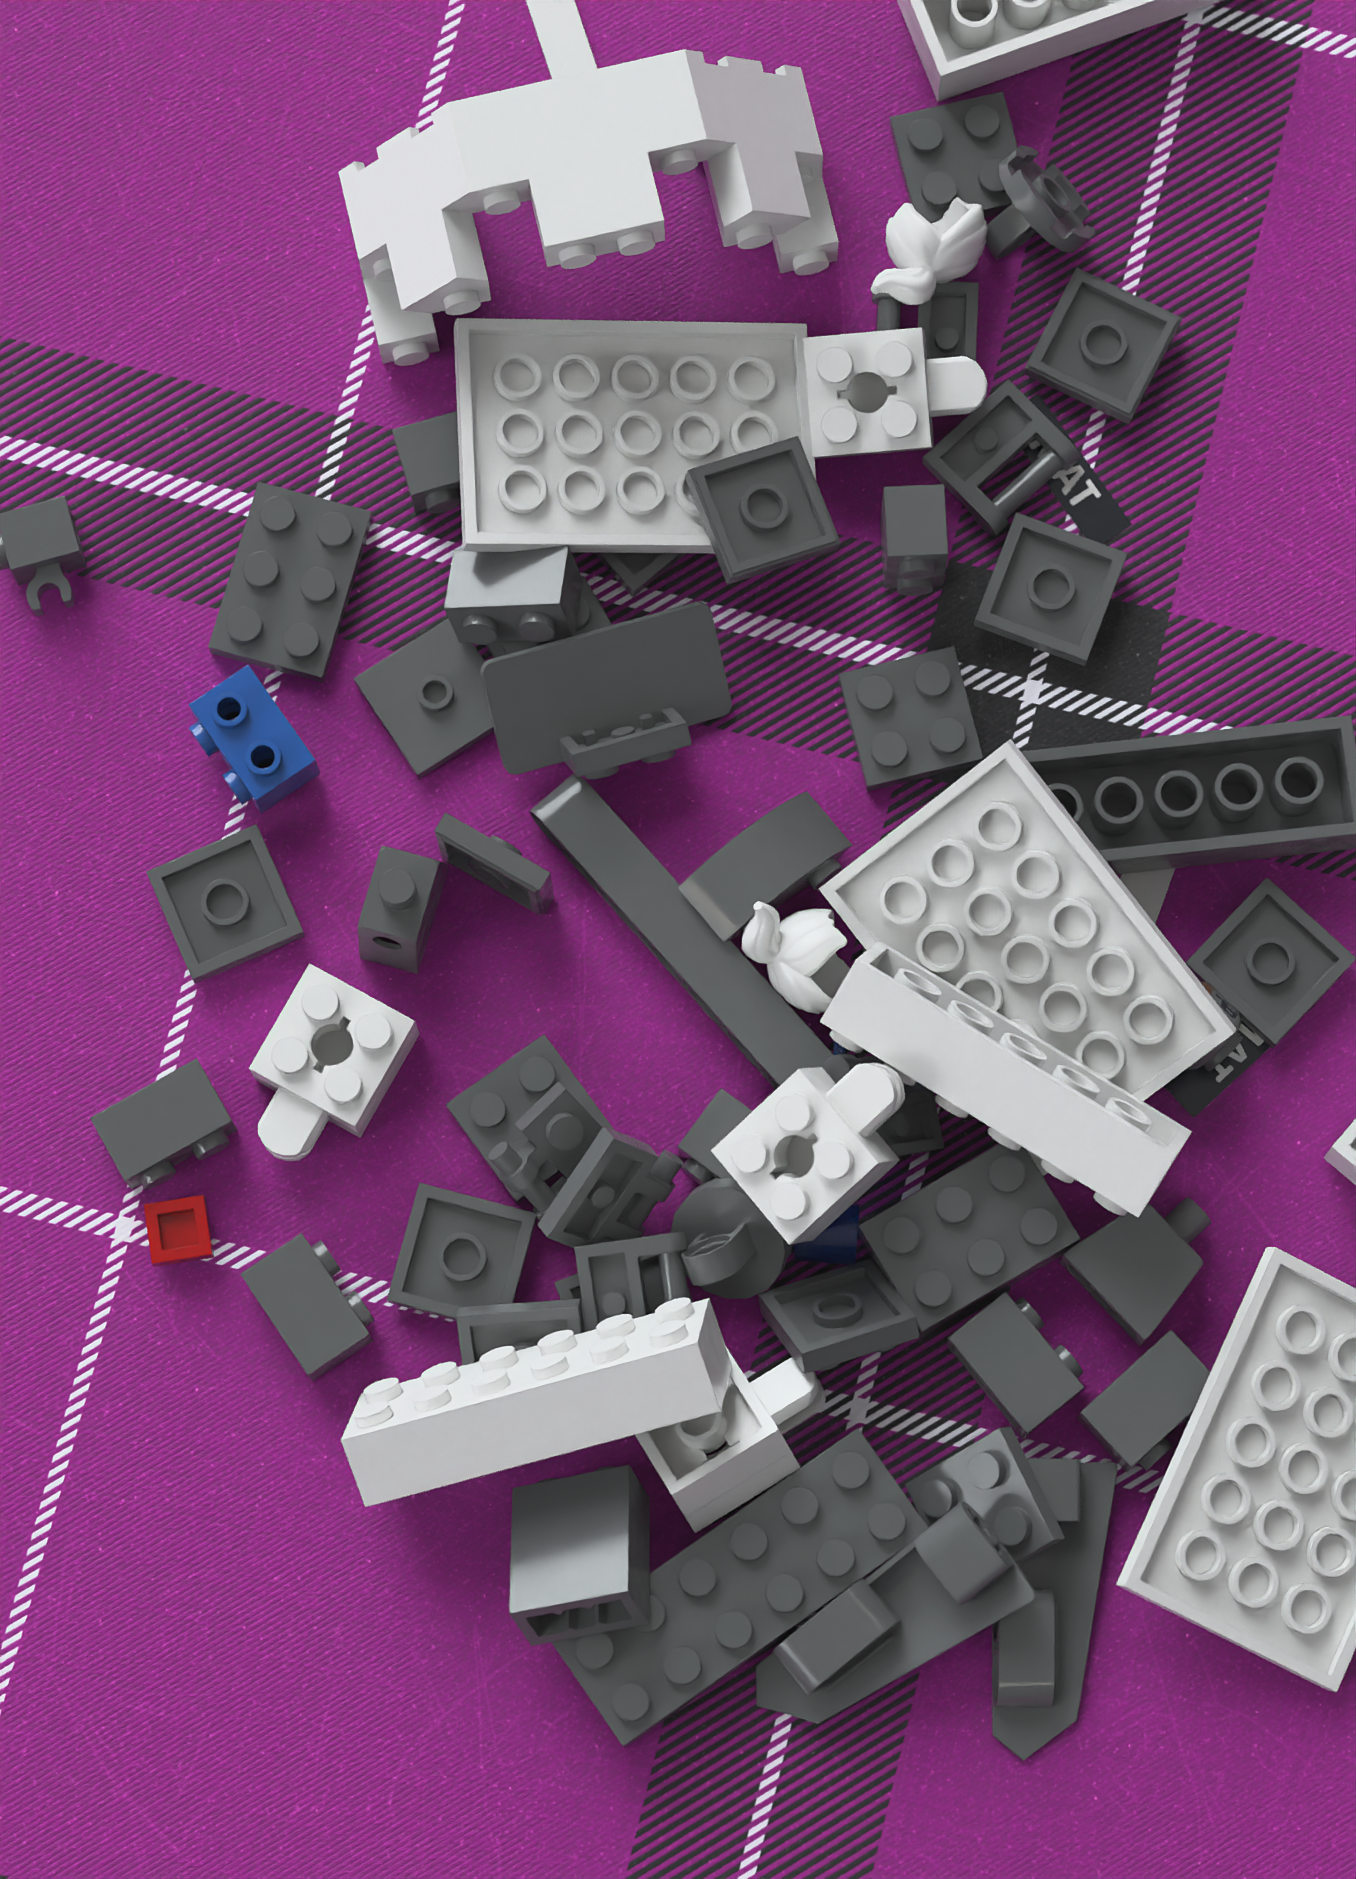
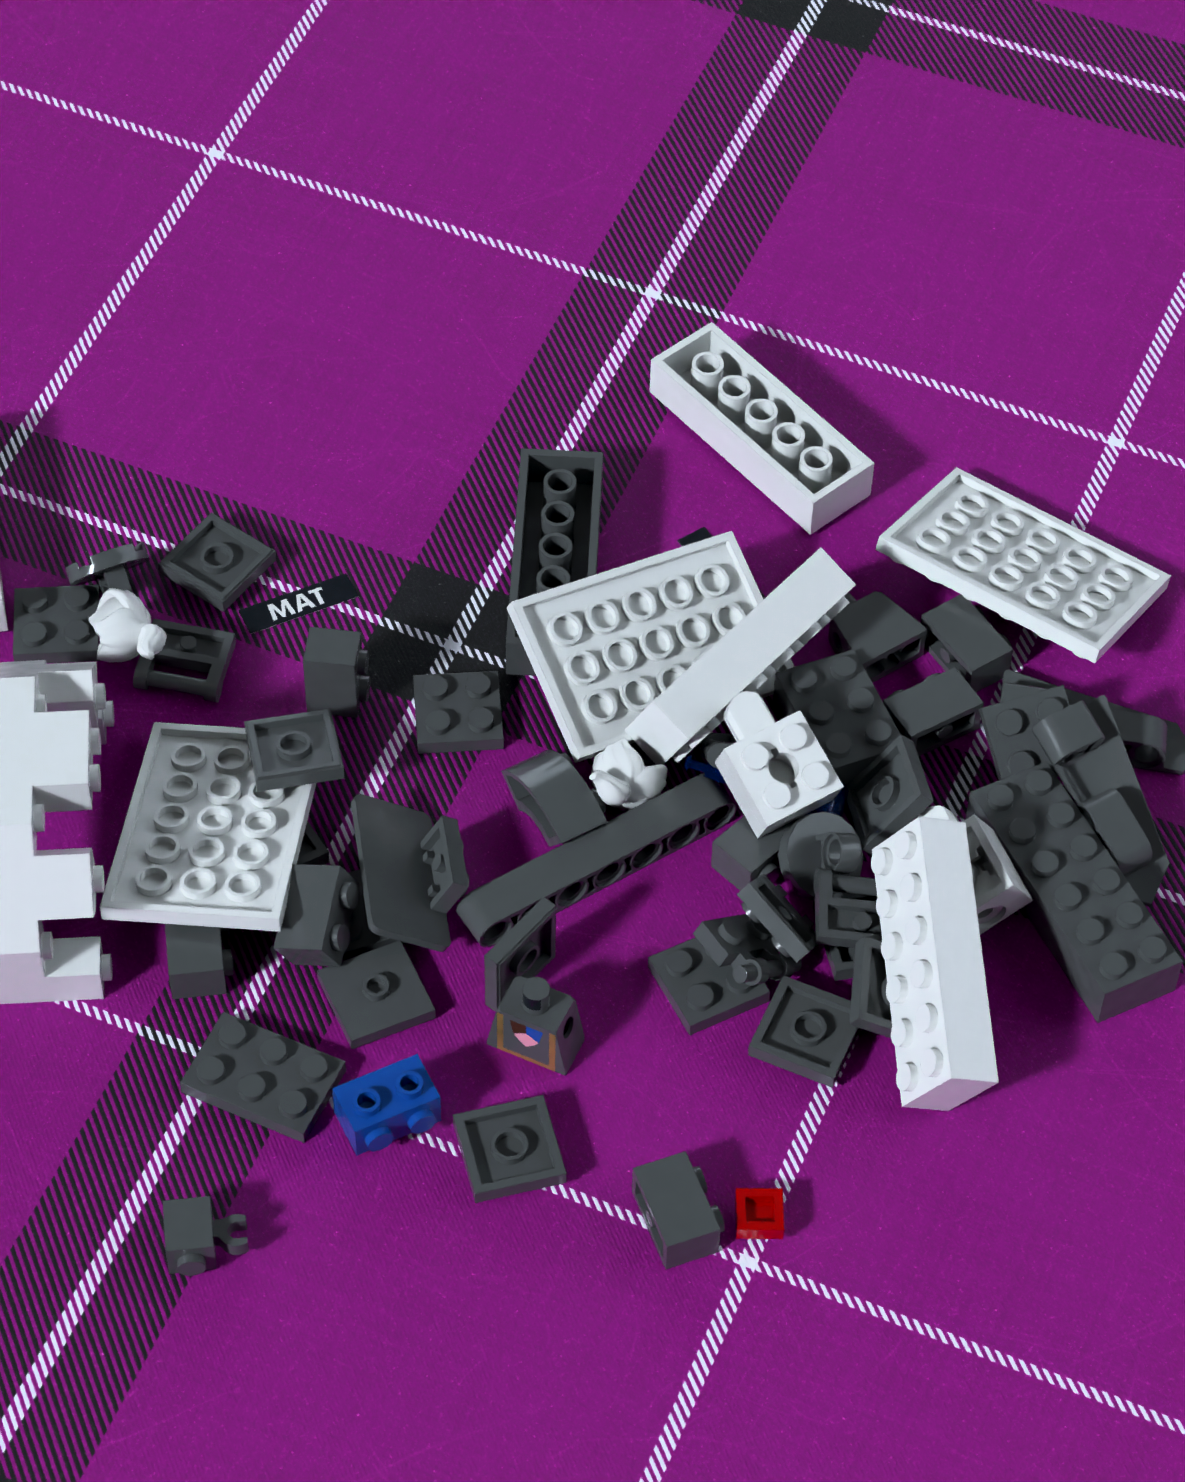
camera: 85 degrees left, 25 degrees down
dark grey brick [241,1233,375,1381] -> none
white brick [249,963,419,1161] -> none
dark grey brick [509,1465,650,1646] -> none
white brick [803,327,988,459] -> none
dark grey plate [922,379,1081,537] -> none
dark grey plate [974,512,1128,667] -> none
dark grey plate [1186,877,1356,1049] -> none

